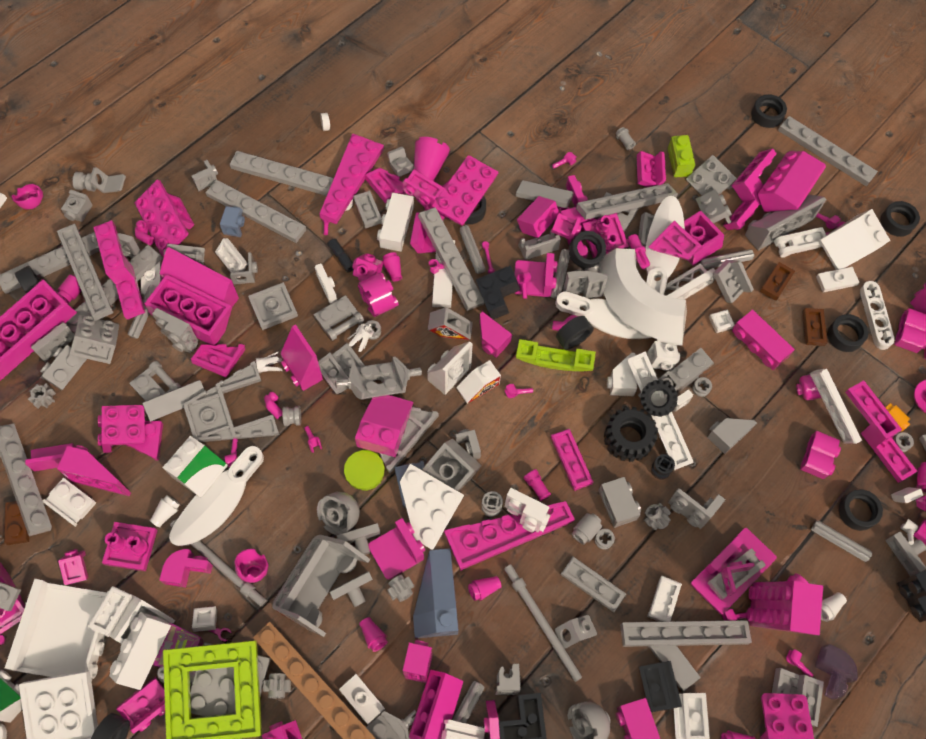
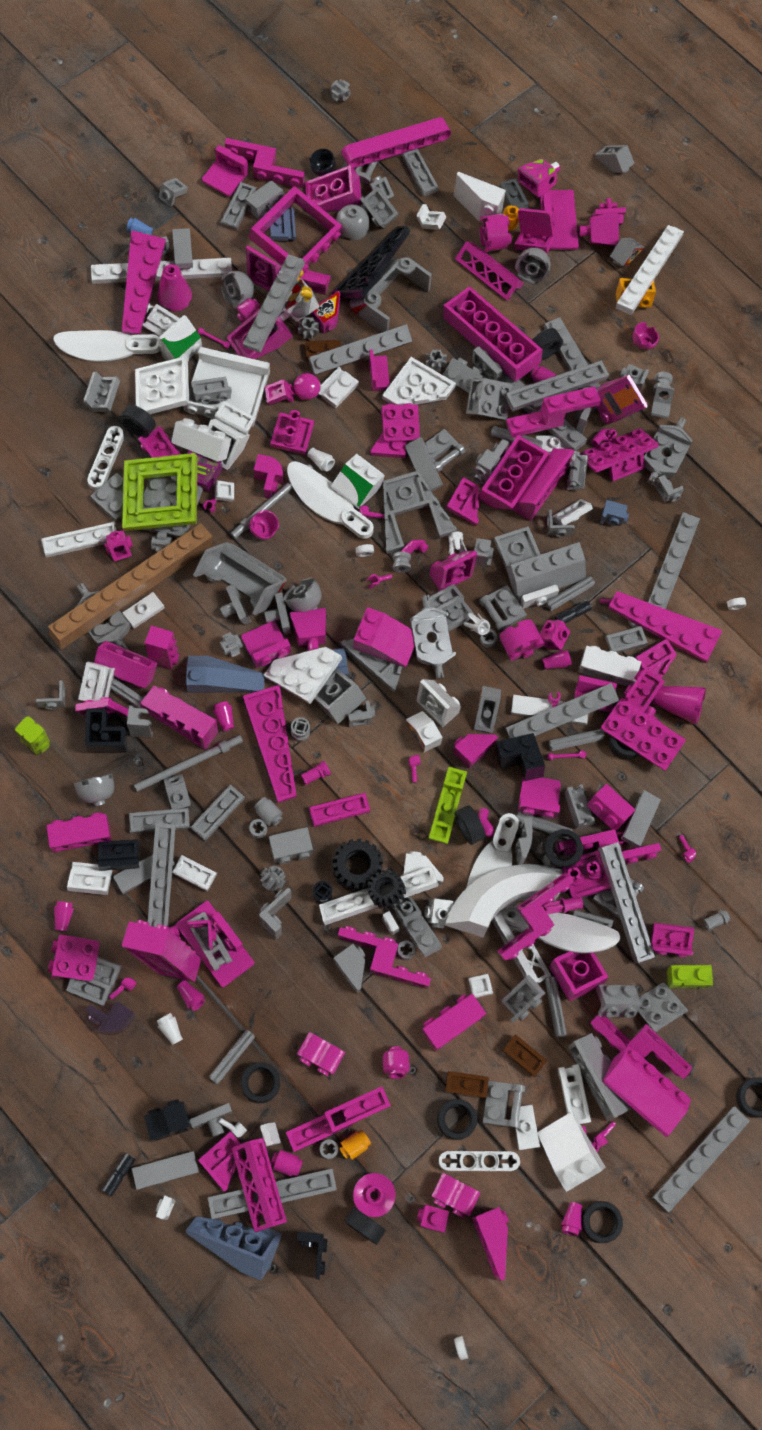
camera: 90 degrees right, 5 degrees up
dark pink slope [57,445,131,496] -> none
light grey plate [206,180,306,243] -> none
lime tile [344,450,385,491] -> none
dark pink cone [359,617,388,652] -> none
light grey bracket [387,147,414,177] -> none
white plate [504,488,551,532] -> none
dark pink hand [516,272,531,299] -> none
dark pink bracket [551,213,582,240] -> none
dark pink wing [649,220,702,261] -> none
white tile [810,369,862,444] -> none
none -> light grey tile [129,808,190,834]
none -> dark pink wedge [140,686,218,750]
none -> light grey bracket [190,376,232,404]
none -> dark pink torso [290,608,326,651]
none -> dark pink hair [294,373,321,400]
none -> dark pink bracket [338,926,431,989]
none -> white tile [355,544,374,557]
none -> white plate [382,357,456,405]
none -> light grey brick [474,538,494,567]
none -> light grey plate [483,1081,525,1128]
none -> dark pink bracket [497,873,574,961]
none -> light grey slope [506,542,586,602]
none -> light grey axle [546,576,595,611]
none -> dark pink cone [561,1202,582,1236]
none -> dark pink slope [595,375,648,425]
none -> light grey plate [644,417,692,485]

